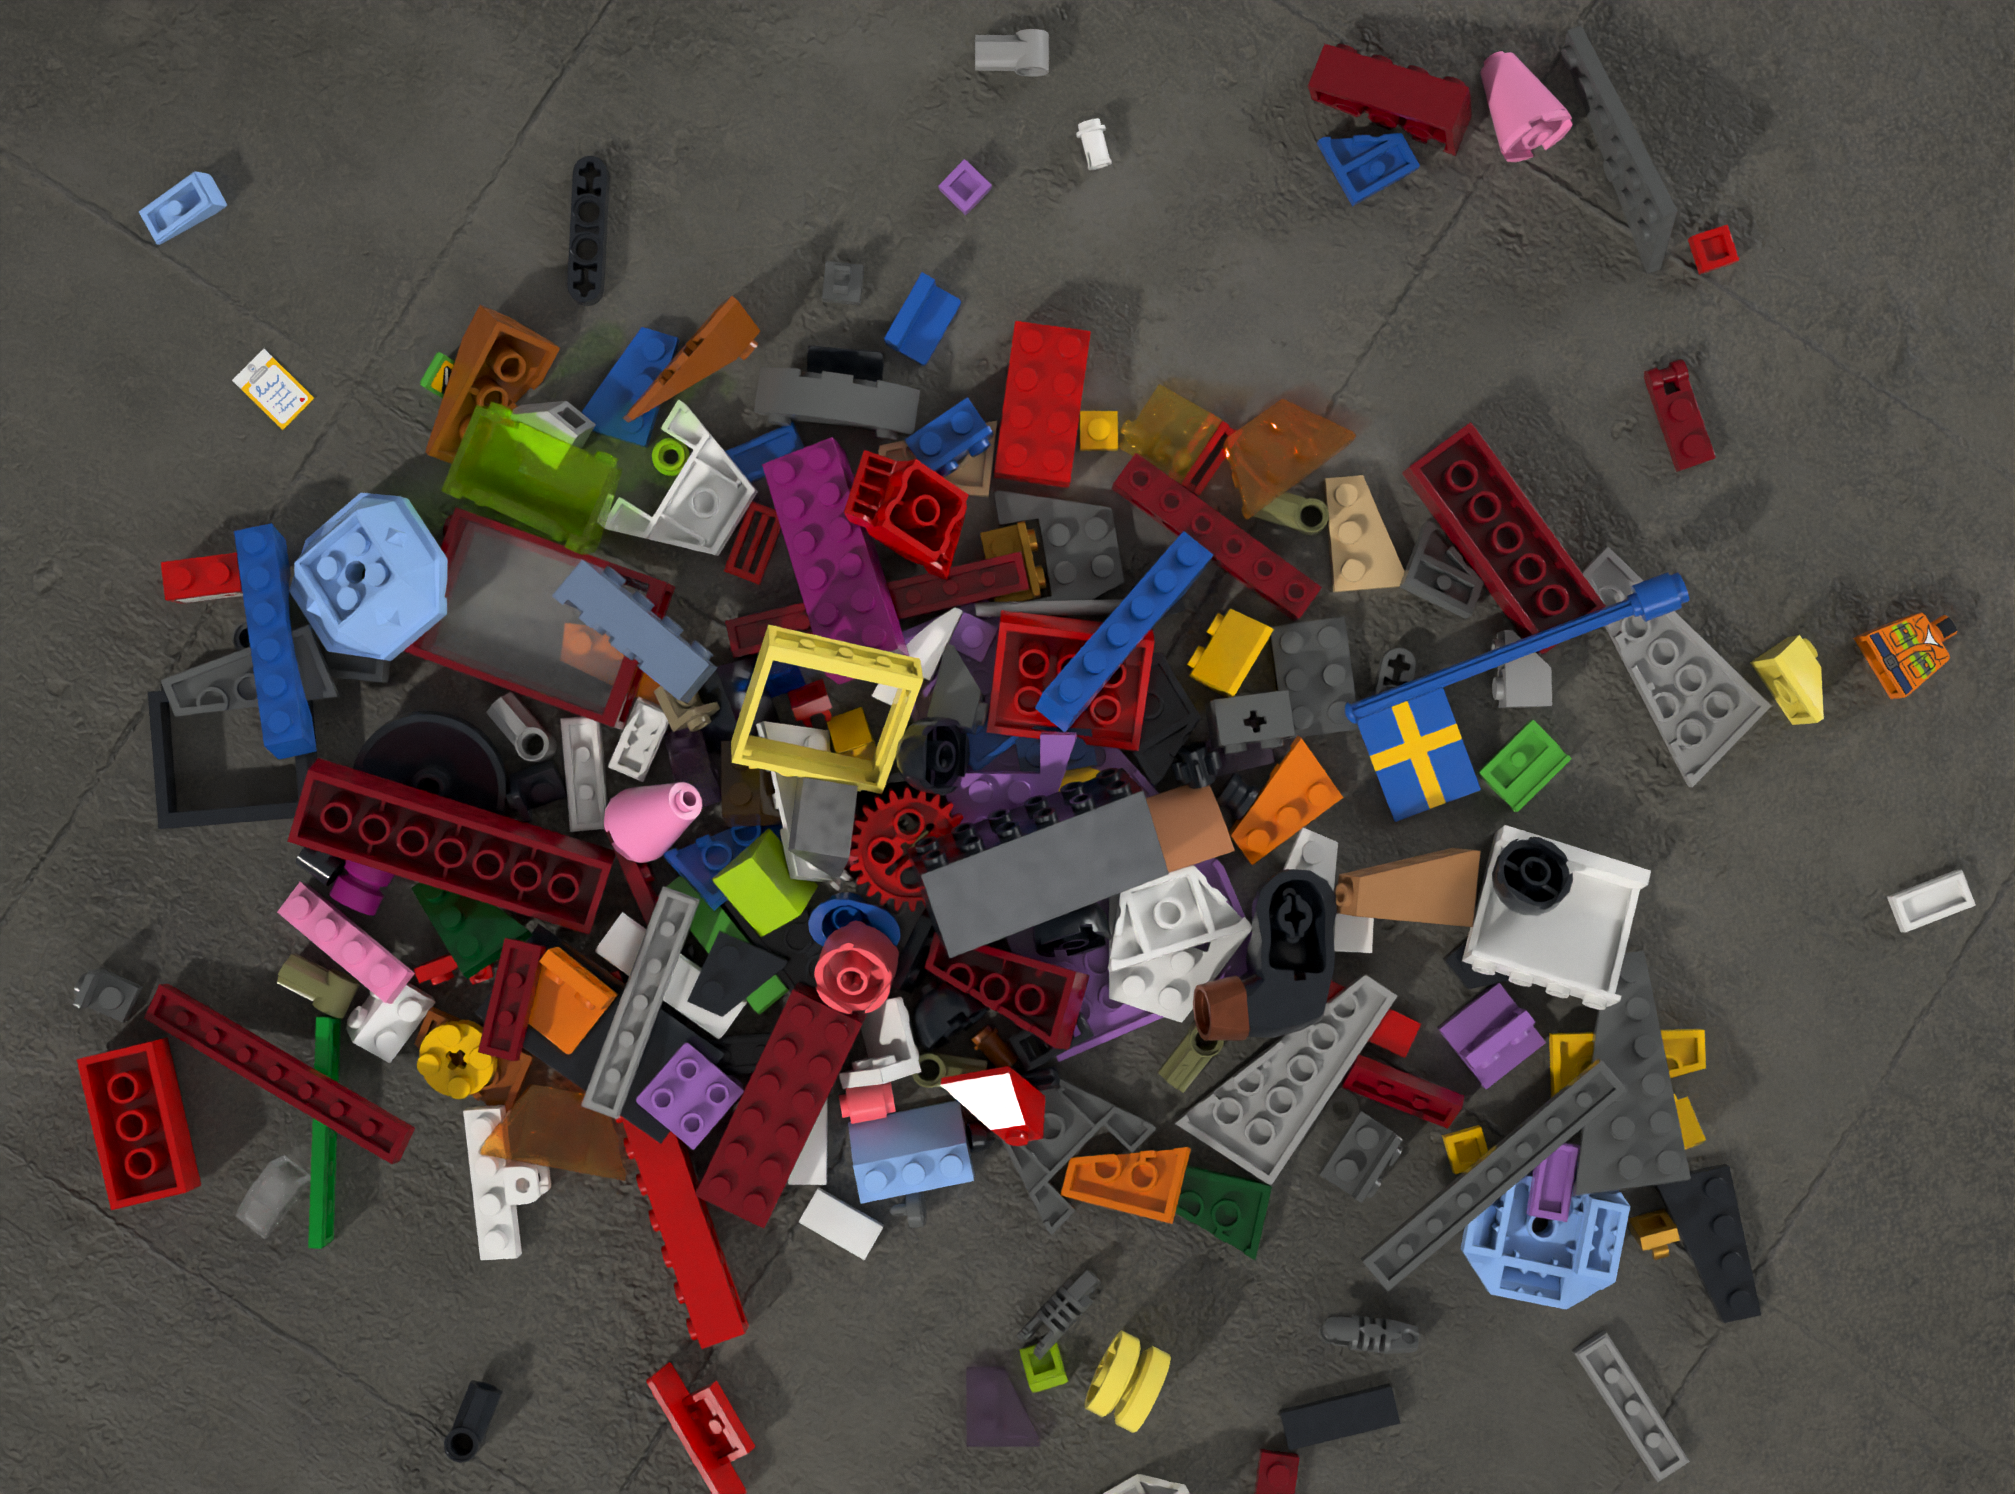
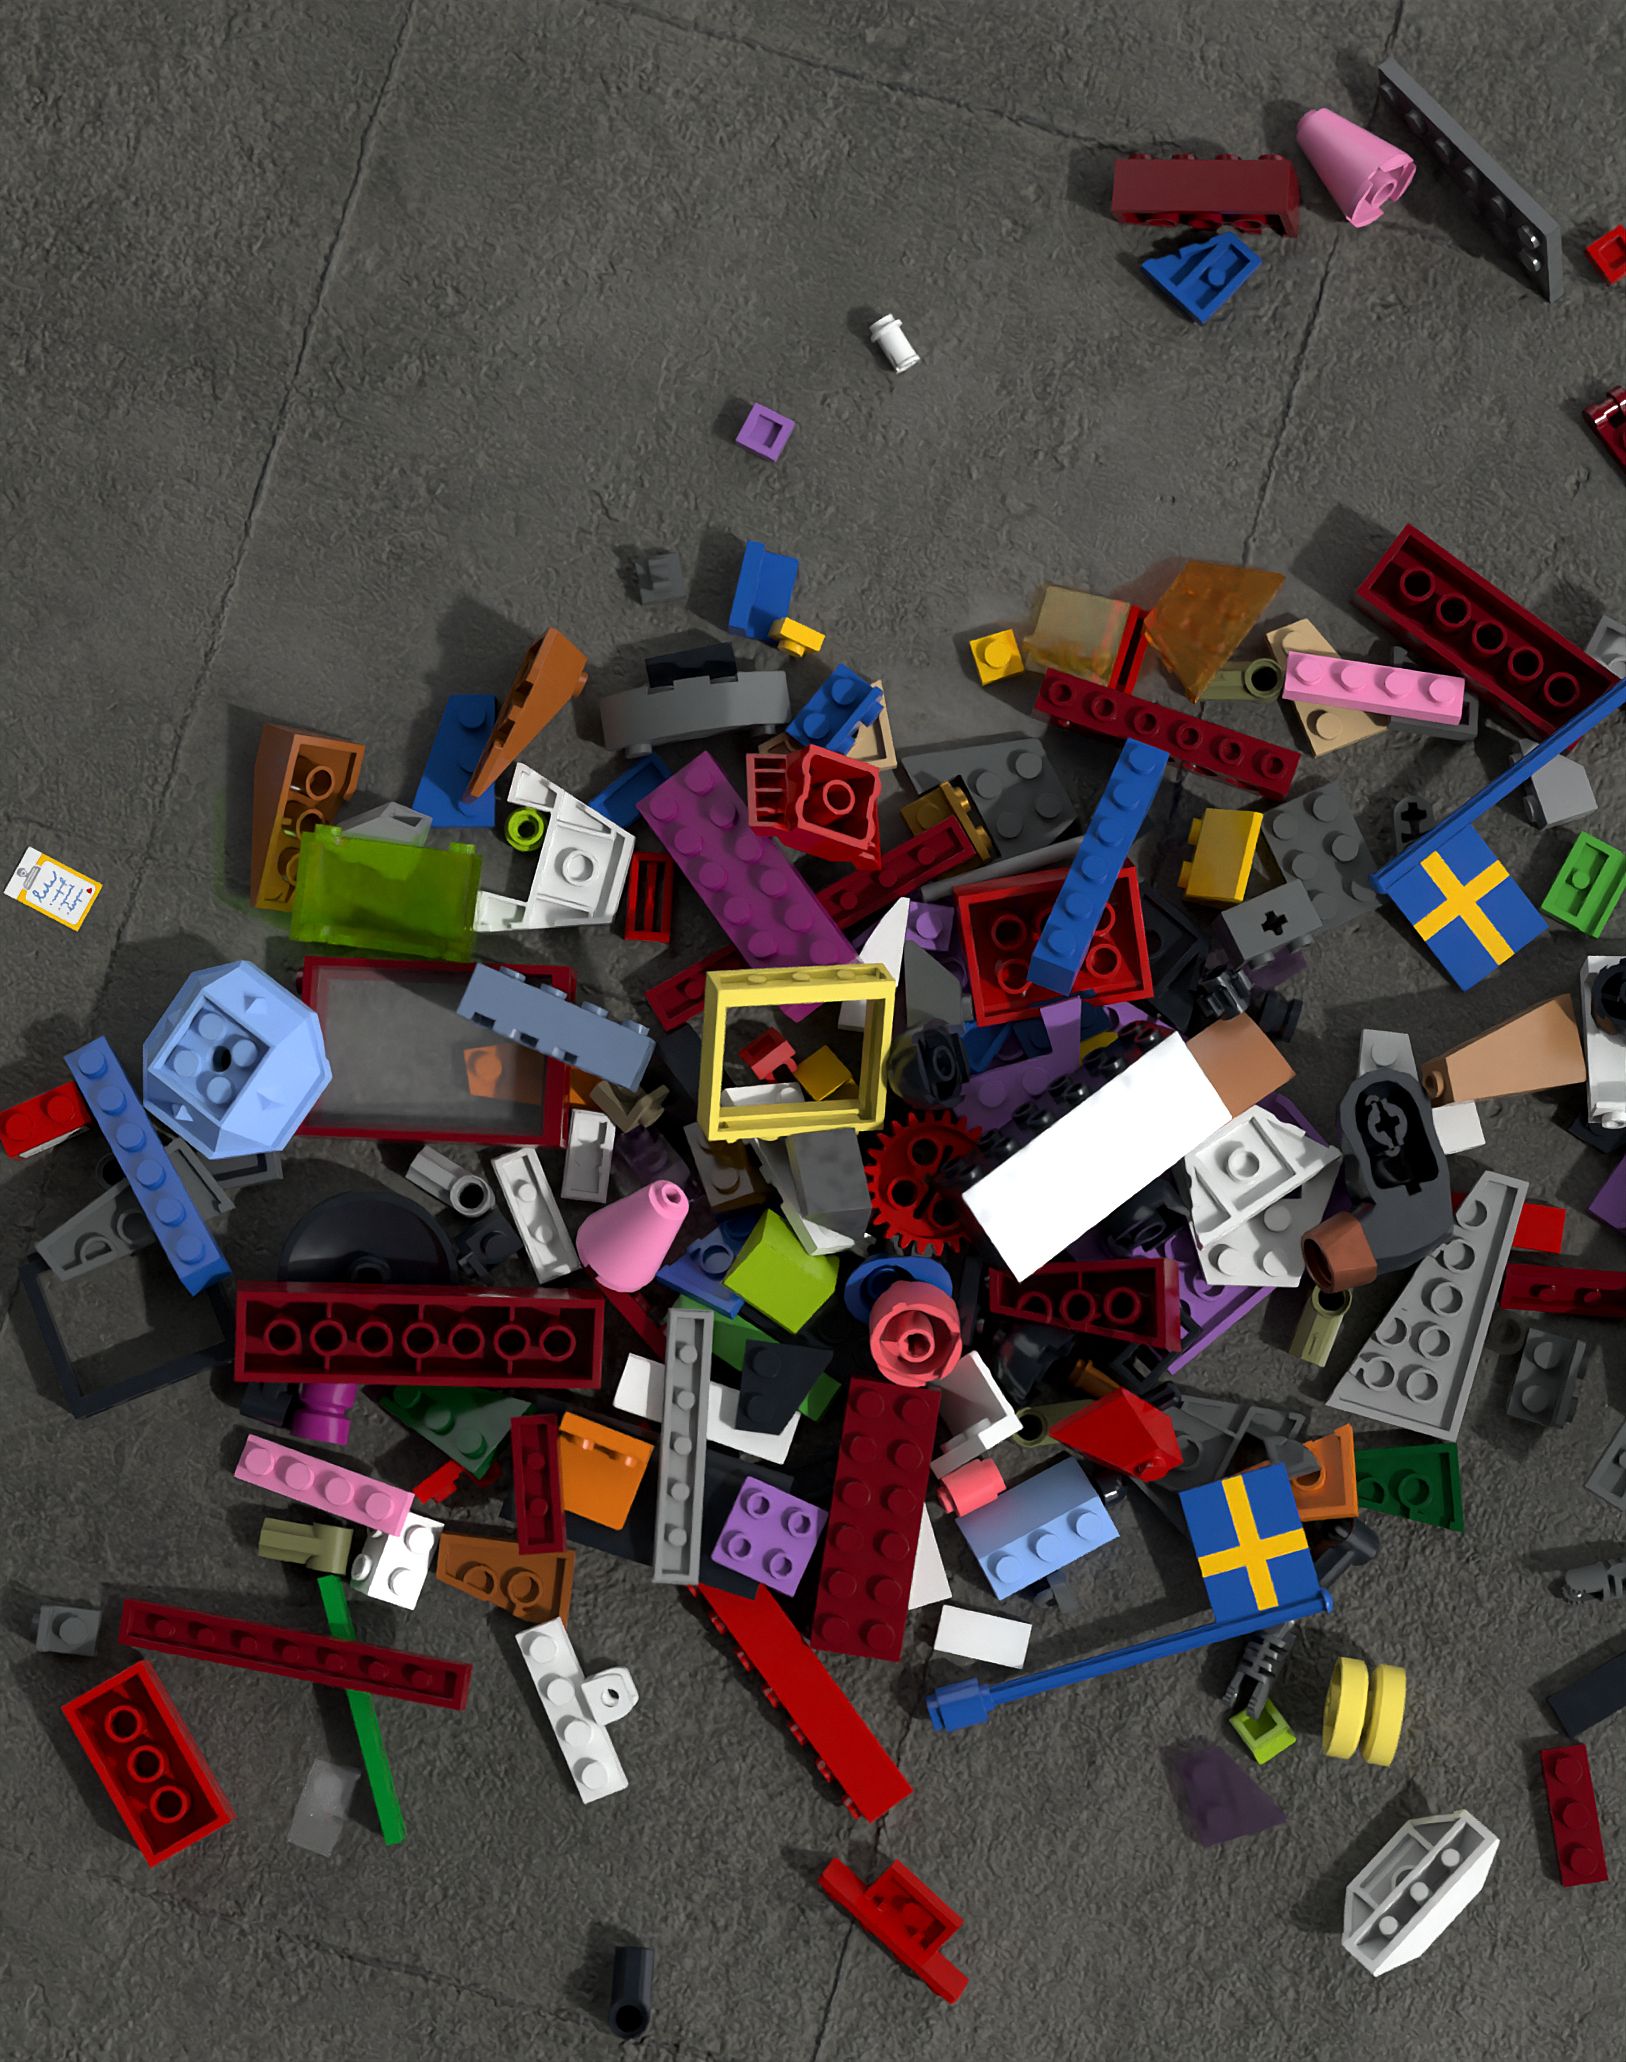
camera: 15 degrees left, 5 degrees down
yellow plate [417,1020,497,1099] -> none
slope [420,352,455,399] -> none
clear orange wing [478,1083,626,1181] -> none
black beam [567,156,610,306] -> none
clear blue tile [765,660,806,698] -> none
light grey piece [975,29,1049,77] -> none
red brick [994,321,1091,488] -> none
orange wing [1228,736,1344,865] -> none
none -> yellow plate [768,617,825,658]
none -> flag [925,1461,1333,1733]
none -> dark grey tile [1263,1436,1322,1480]
none -> bright pink plate [1282,651,1465,725]
none -> black piece [1310,1517,1379,1590]

